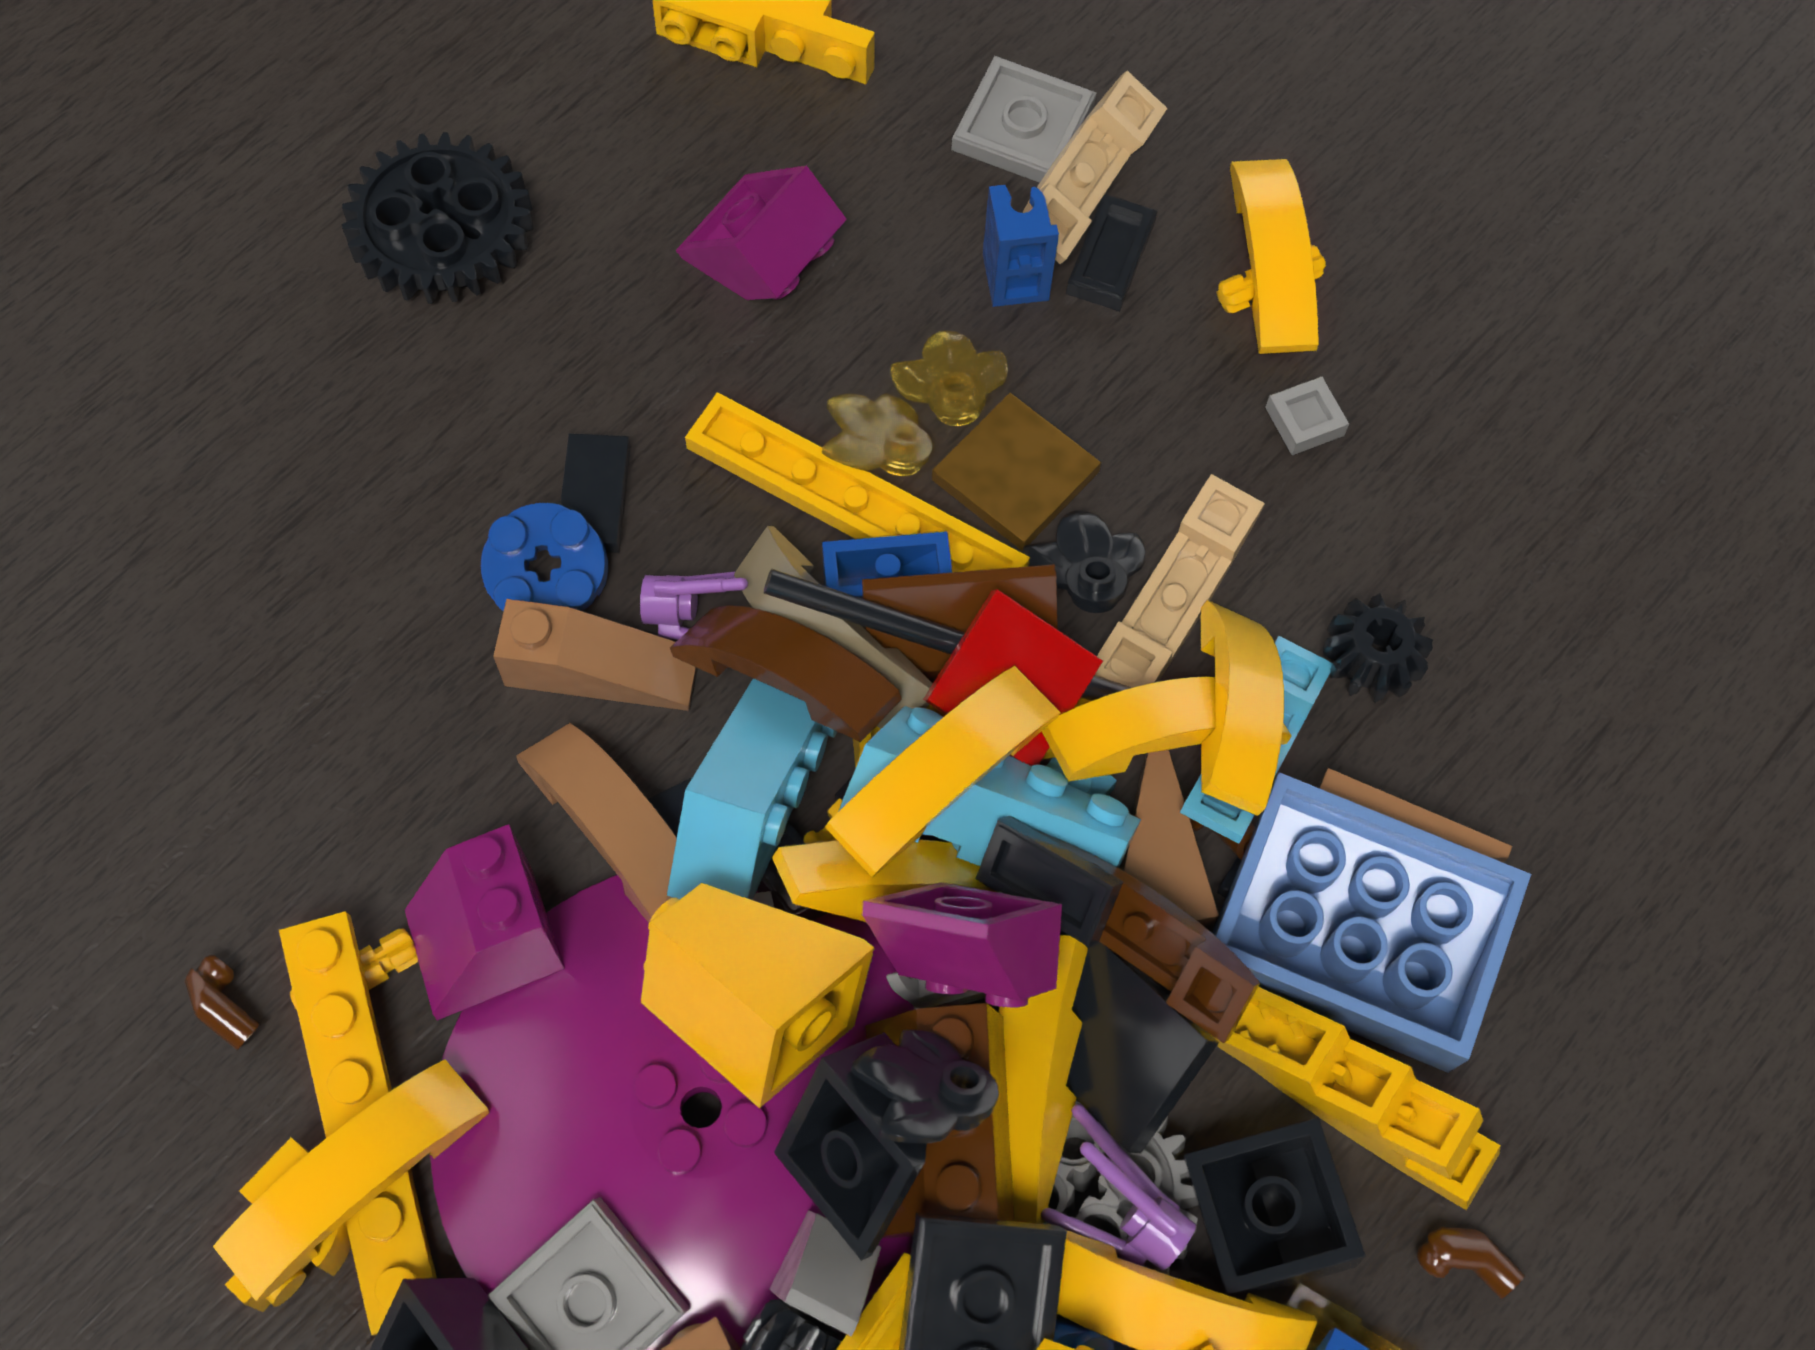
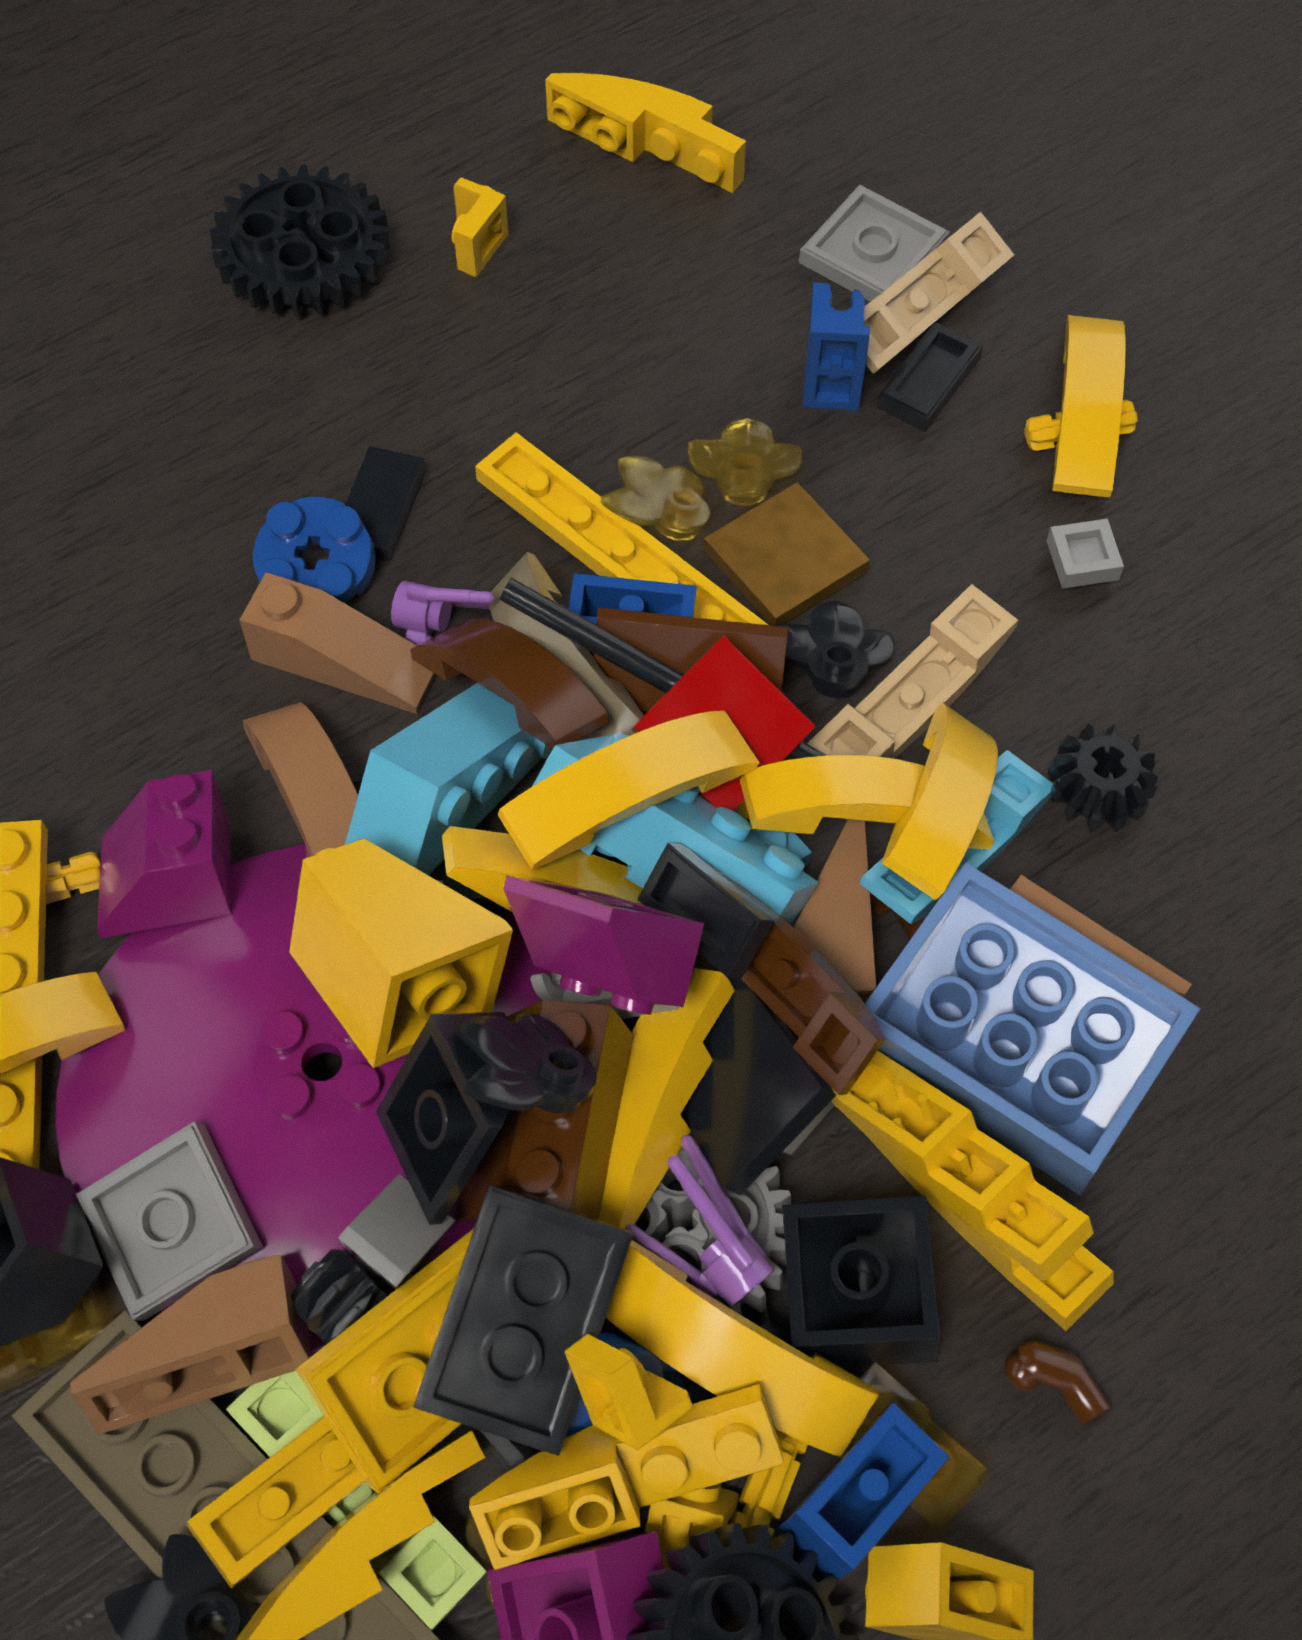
camera: 15 degrees right, 5 degrees down
magenta slope [675,165,847,300] -> none
none -> yellow bracket [452,177,509,277]

